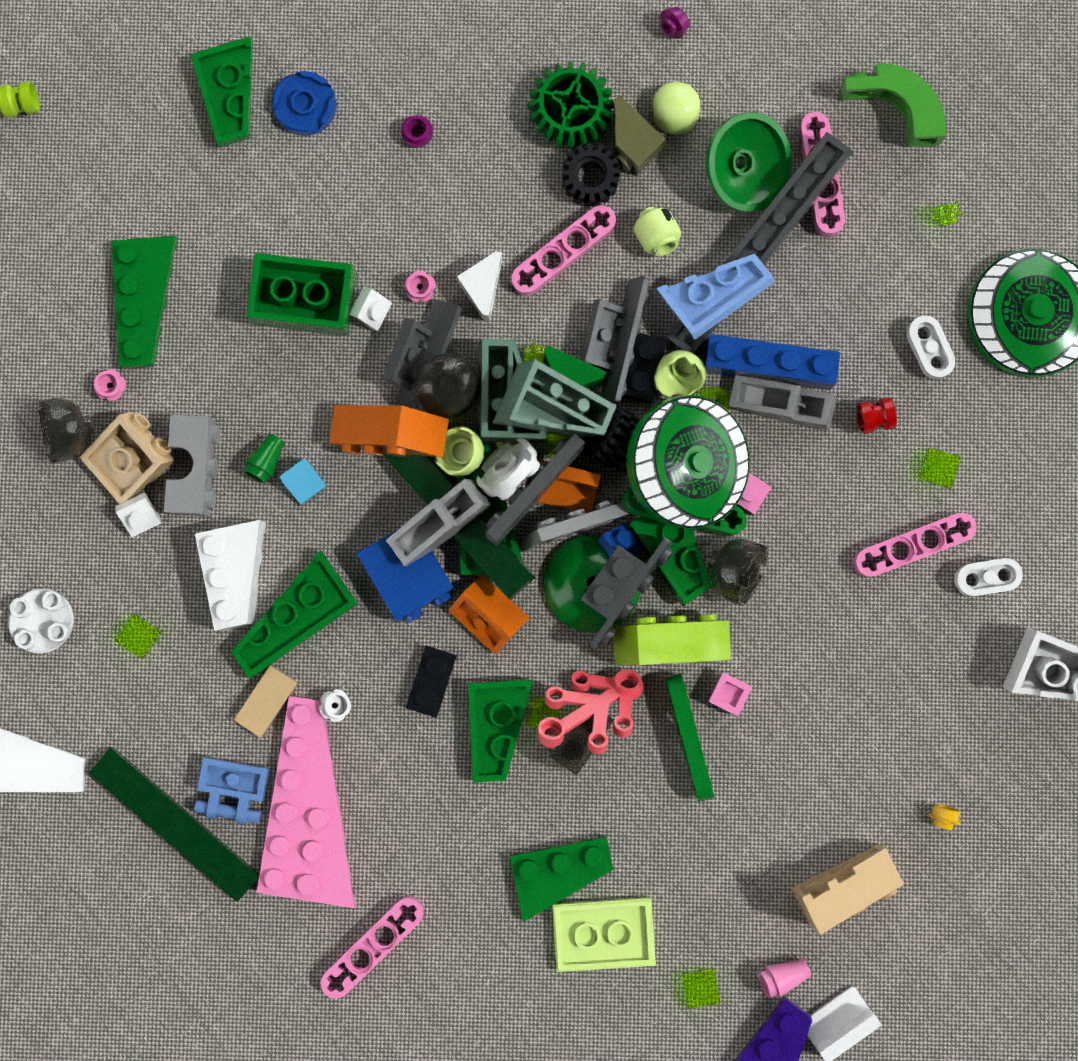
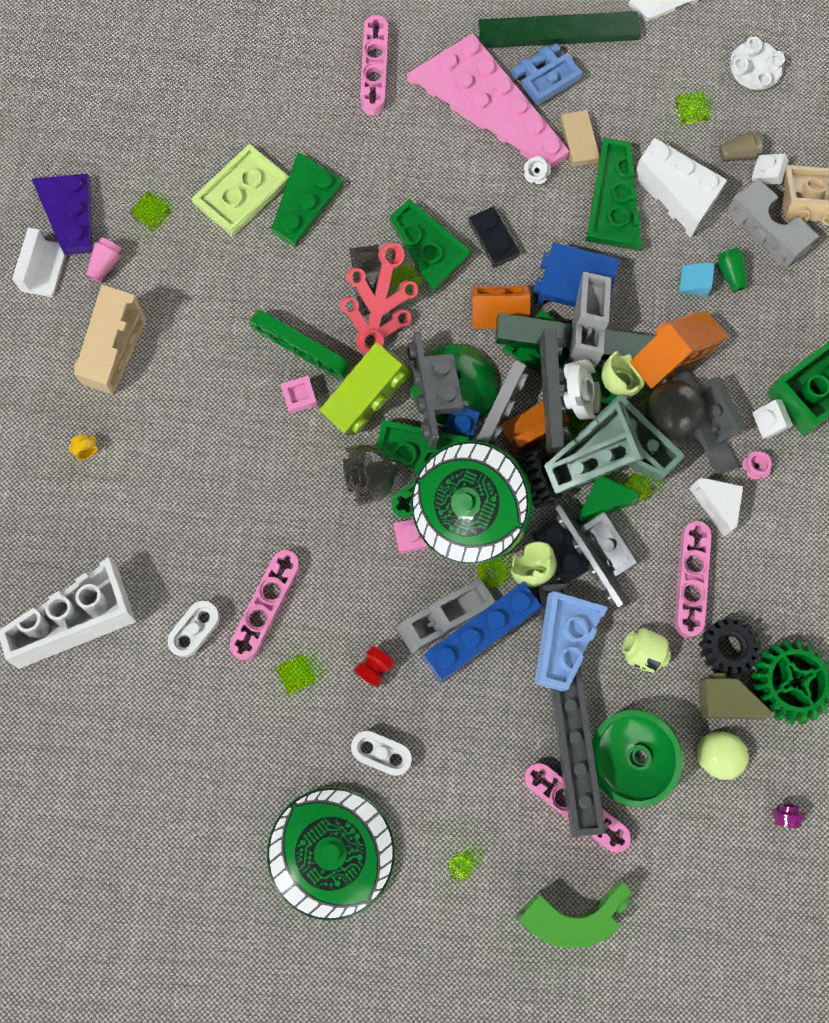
camera: 130 degrees right, 10 degrees down
none -> dark tan cone [719,131,763,161]

